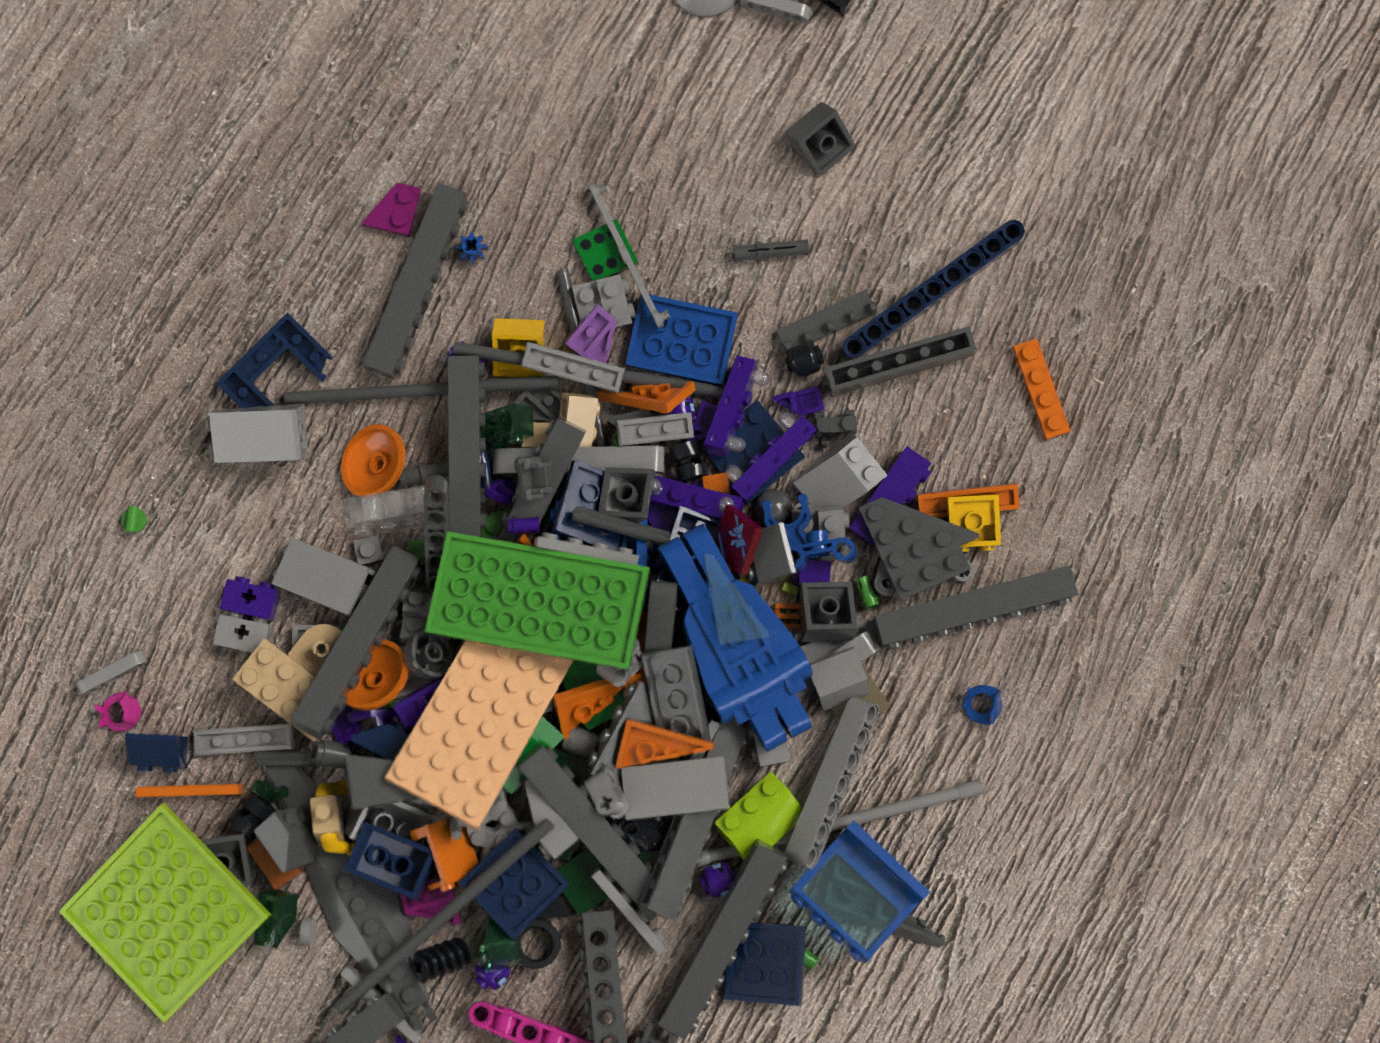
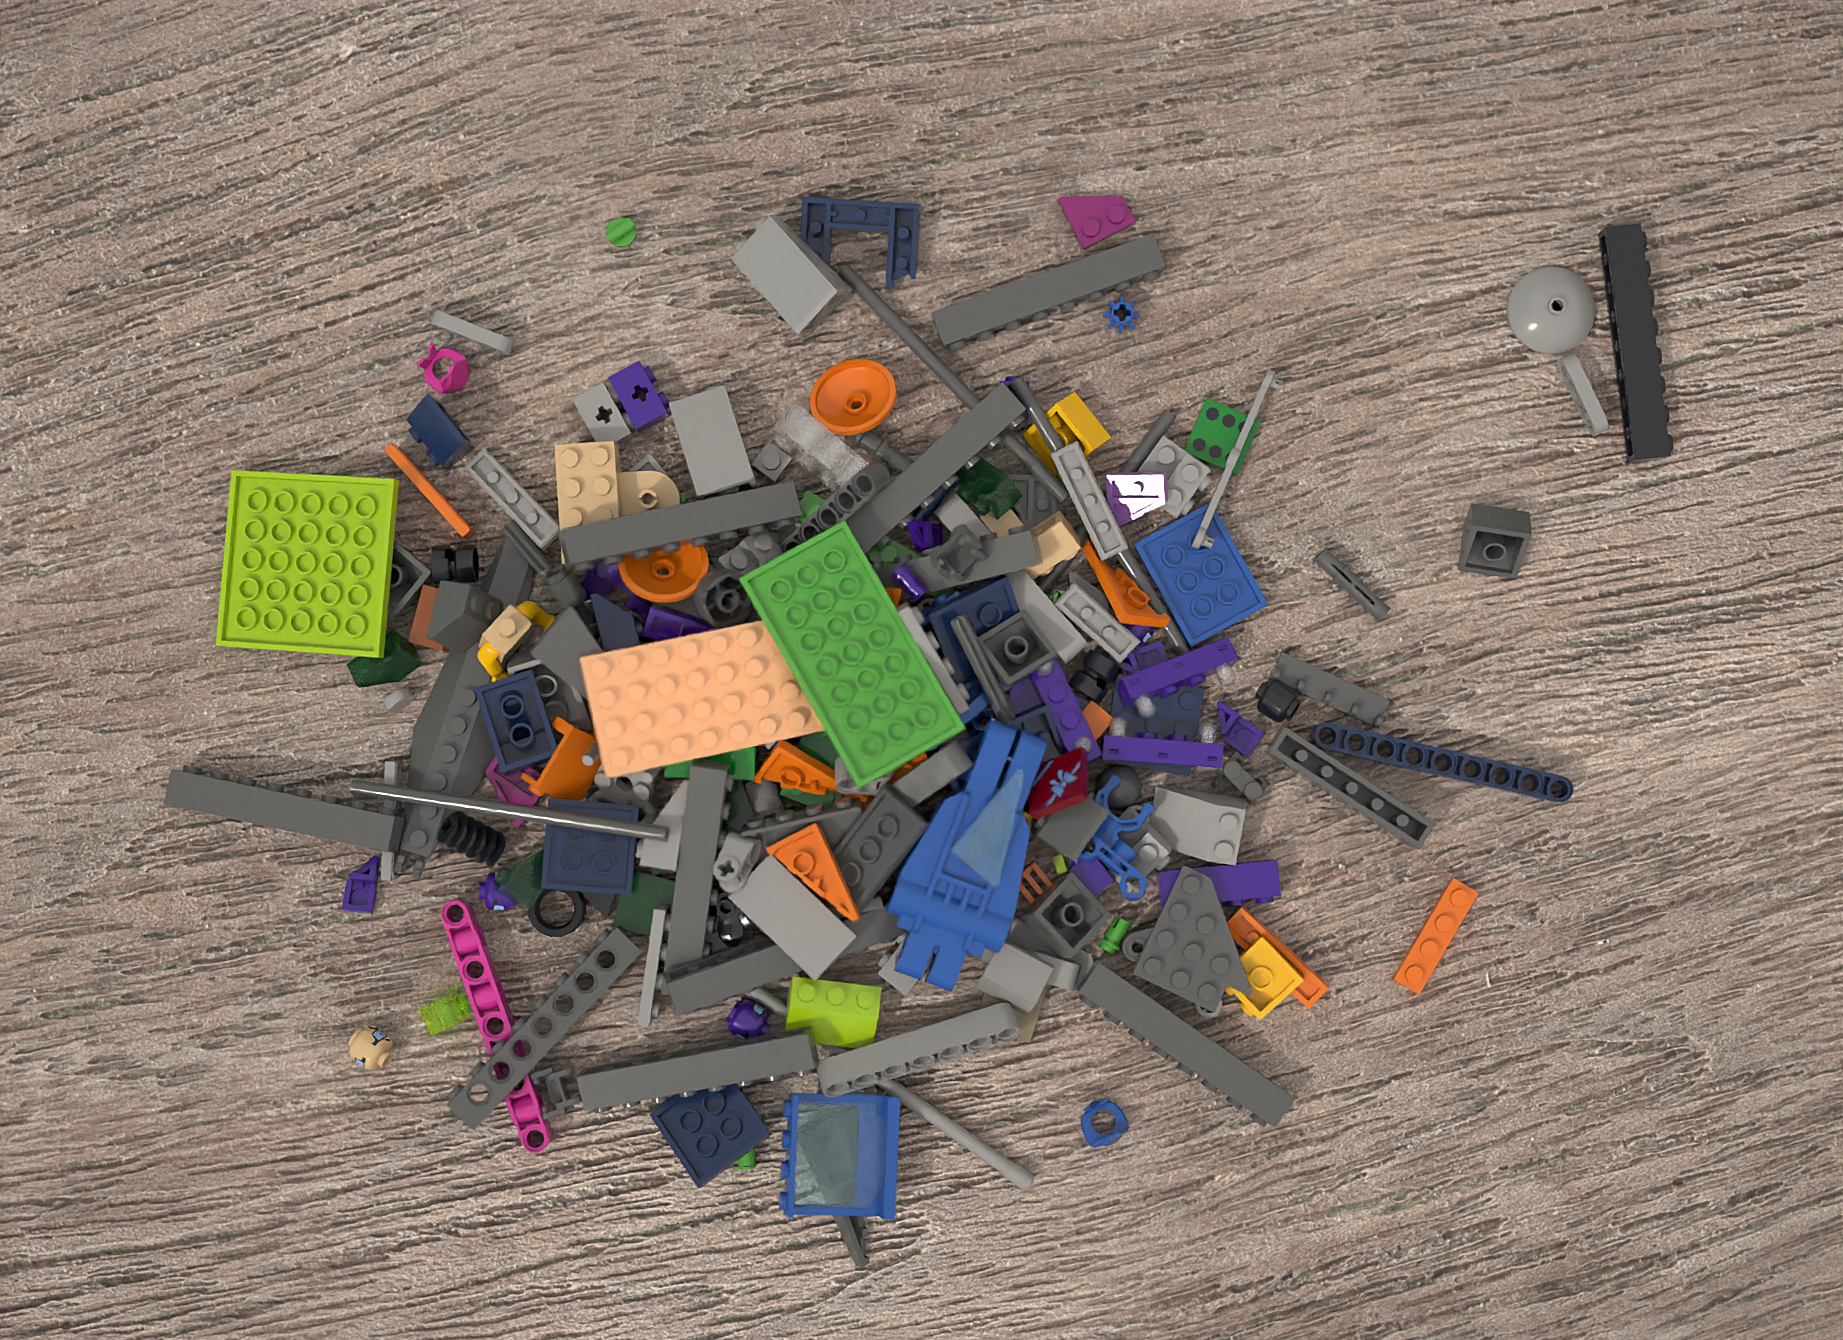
camera: 50 degrees right, 5 degrees up
clear green arm [253,780,289,802] -> none

